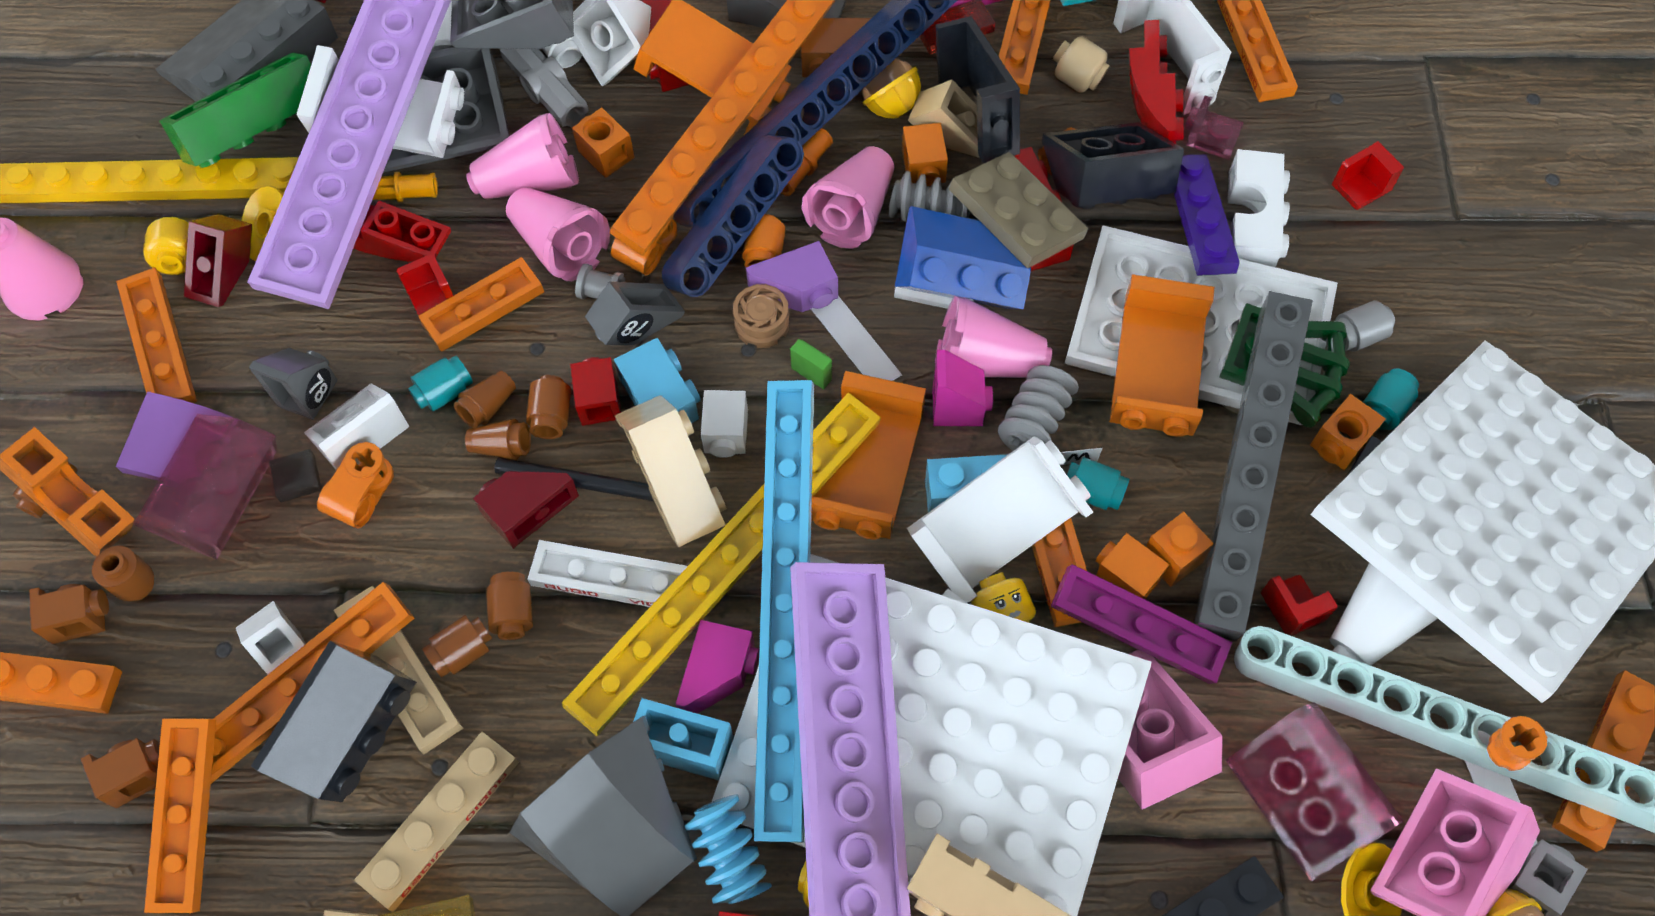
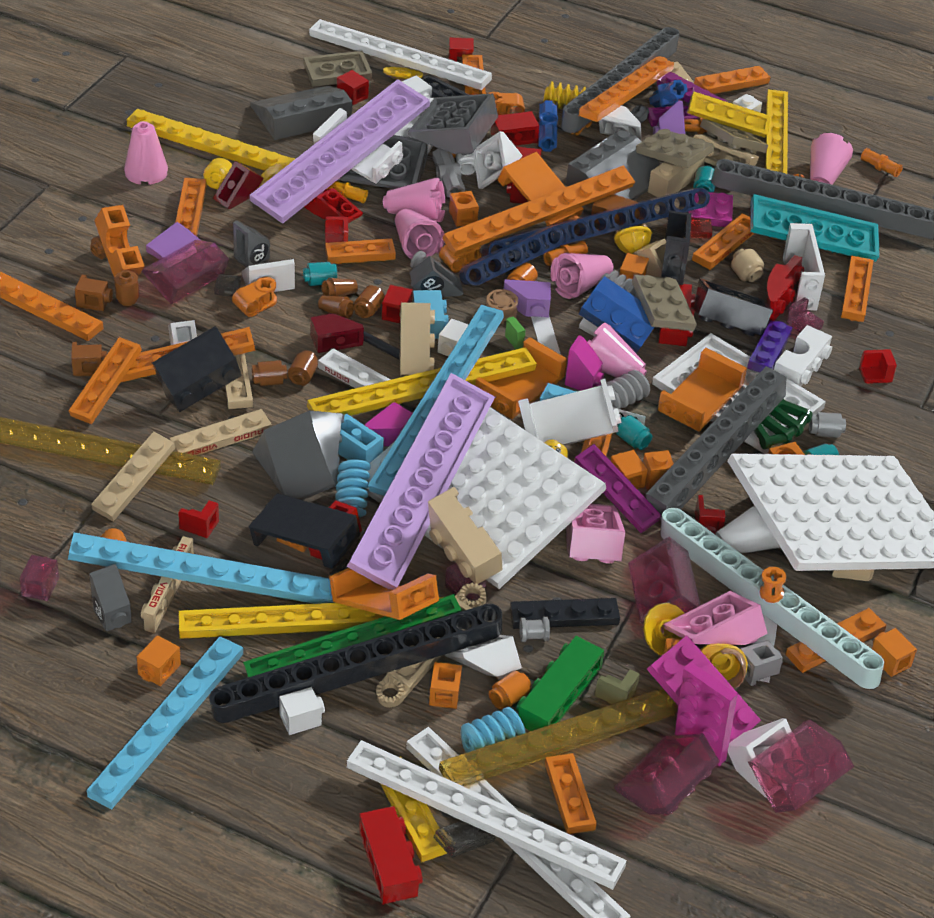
camera: 20 degrees right, 20 degrees down
green brick [159,53,311,168] -> none

